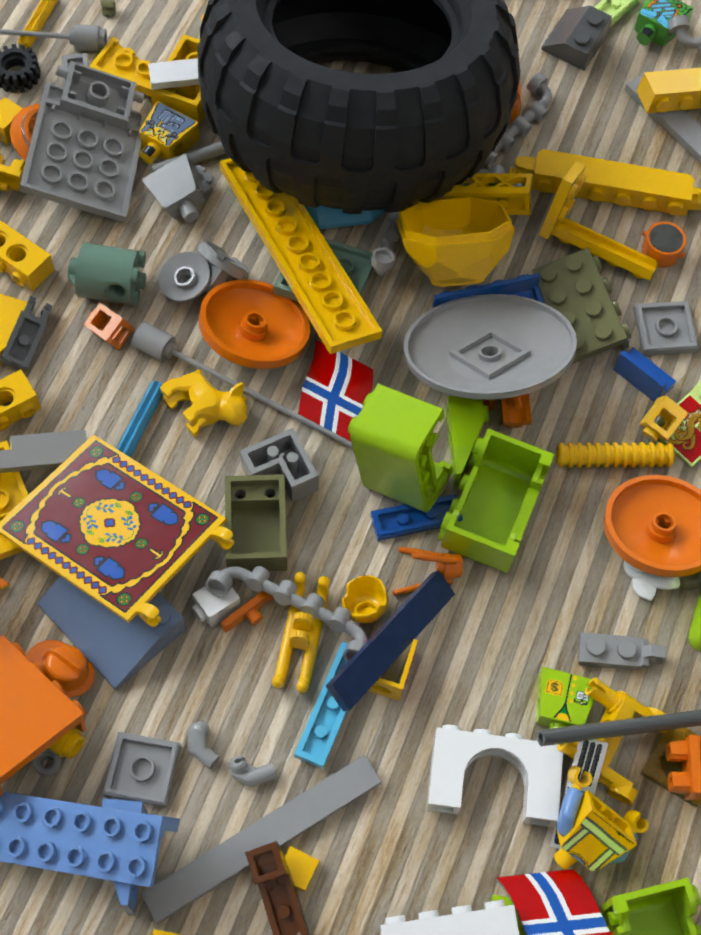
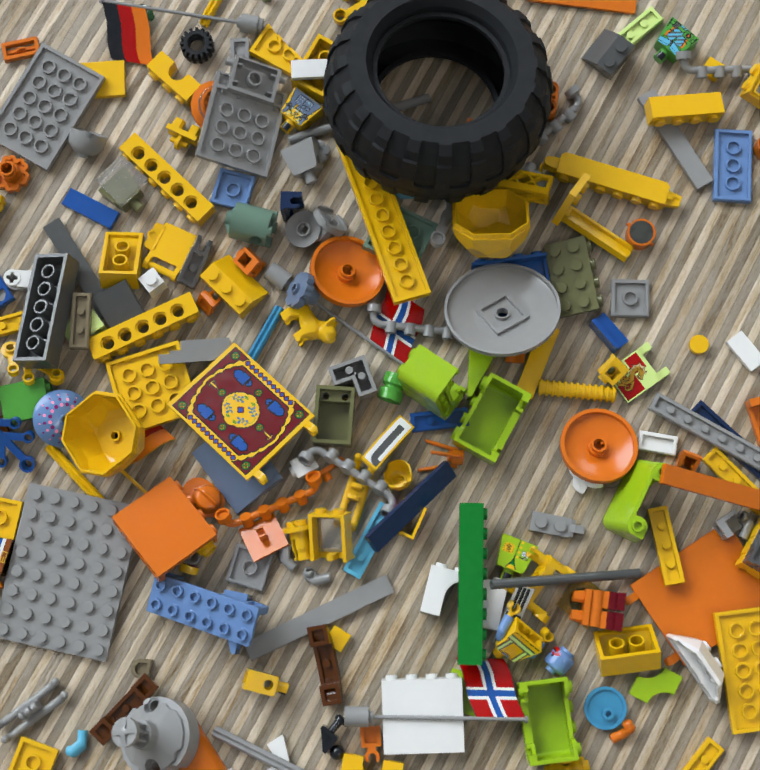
camera: 15 degrees right, 15 degrees up
none -> yellow tile [179,562,199,575]
none -> orange tile [196,290,221,316]
none -> yellow slope [200,255,269,319]
none -> medium blue tile [210,167,257,209]
none -> orange bar [215,470,323,528]
none -> piece [238,513,289,563]
none -> dark blue hinge [280,191,304,221]
none -> yellow piece [282,519,310,561]
none -> sand blue plant [285,272,320,310]
none -> yellow window [308,508,355,562]
none -> slope [360,415,414,472]
none -> light grey bar [366,303,453,340]
none -> bright green wheel [377,371,404,405]
none -> green brick [457,503,487,665]
none -> yellow tile [517,328,560,400]
none -> medium blue head [545,646,574,676]

